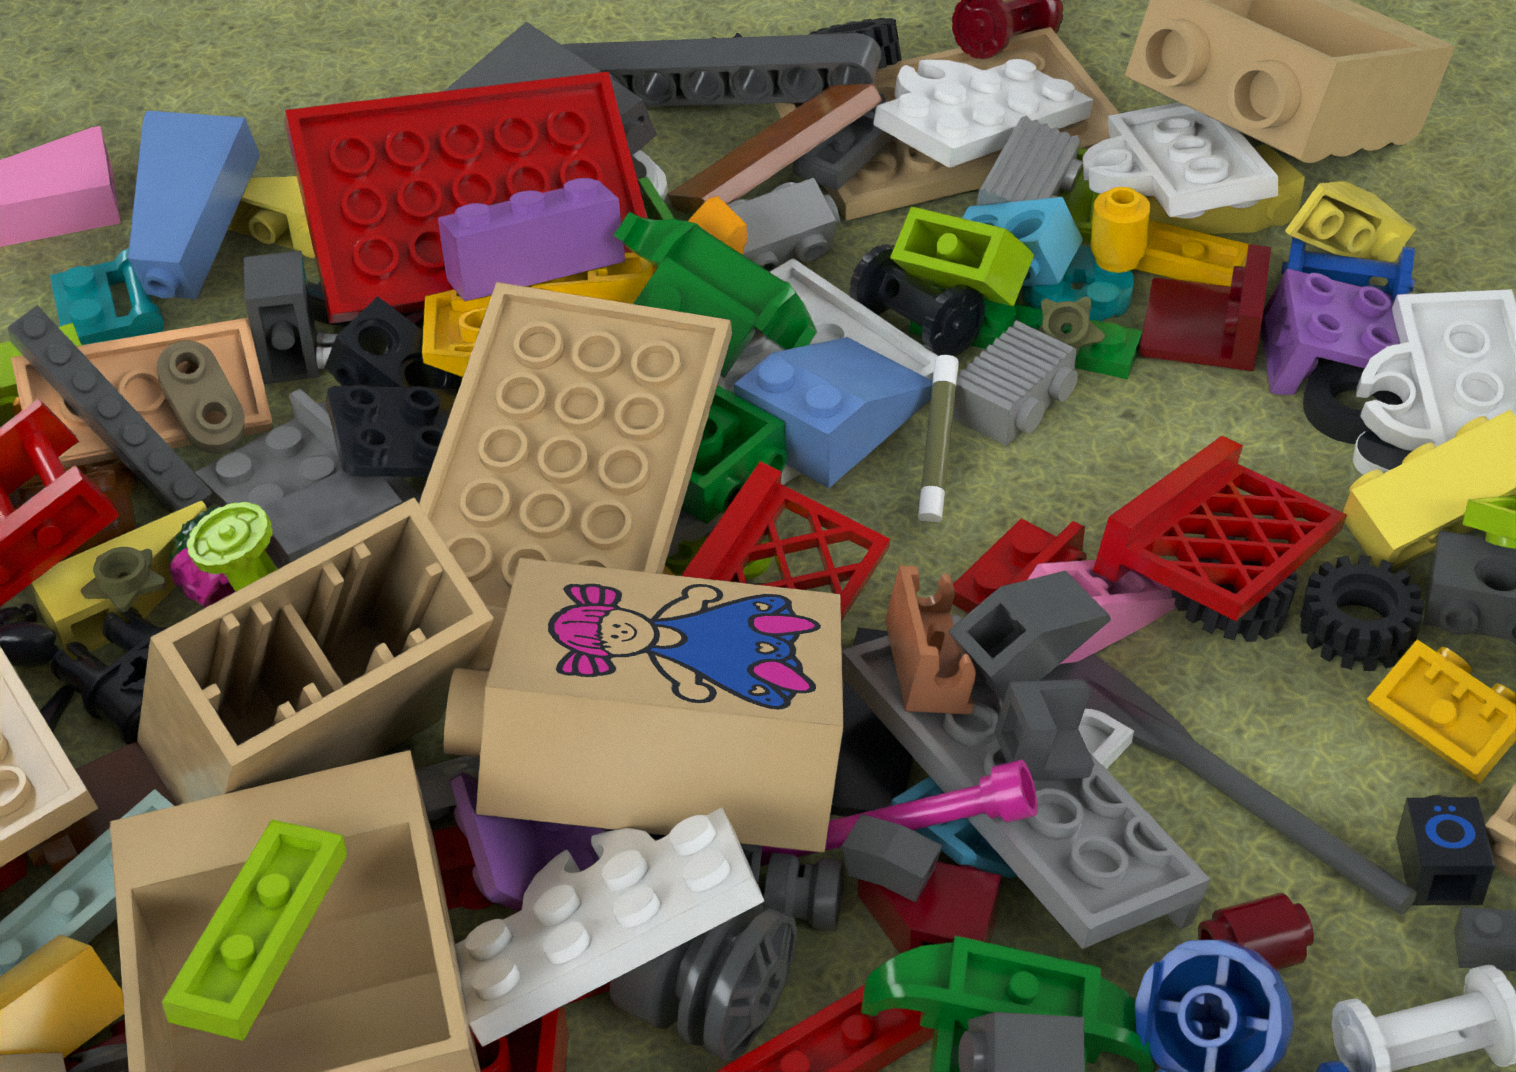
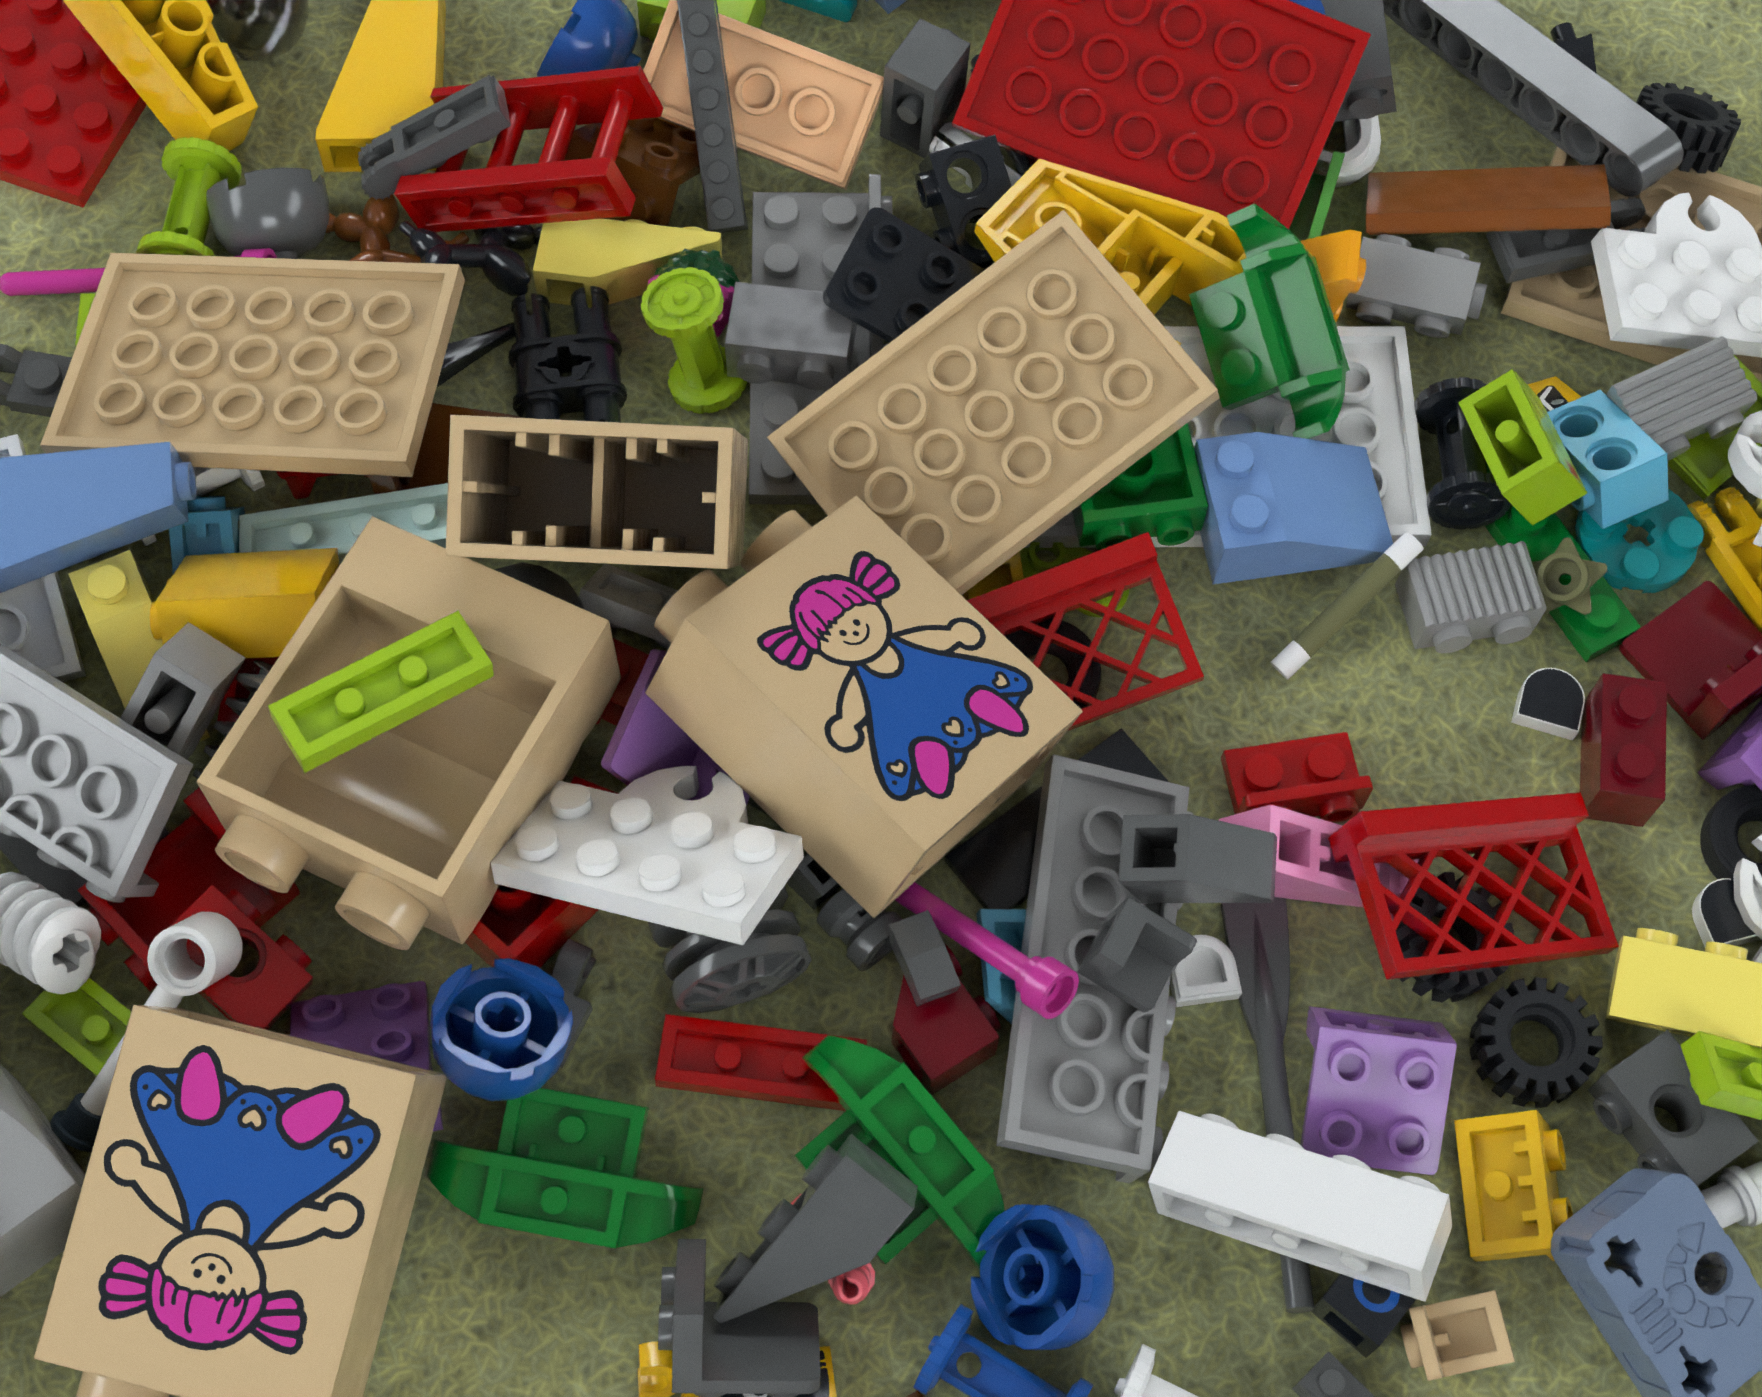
camera: 35 degrees right, 20 degrees up
olive plate [81,547,165,613] -> none
dark tan plate [157,340,245,453] -> none
medium lavender brick [438,178,625,301] -> none
nougat hinge [885,565,976,714] -> none
yellow brick [1090,187,1150,273] -> none
dark red brick [1198,892,1314,970] -> none
none -> white brick [1148,1111,1452,1302]
none -> medium lavender bracket [1300,1006,1457,1175]
none -> black tile [1511,668,1585,740]
none -> dark red brick [1580,673,1667,827]

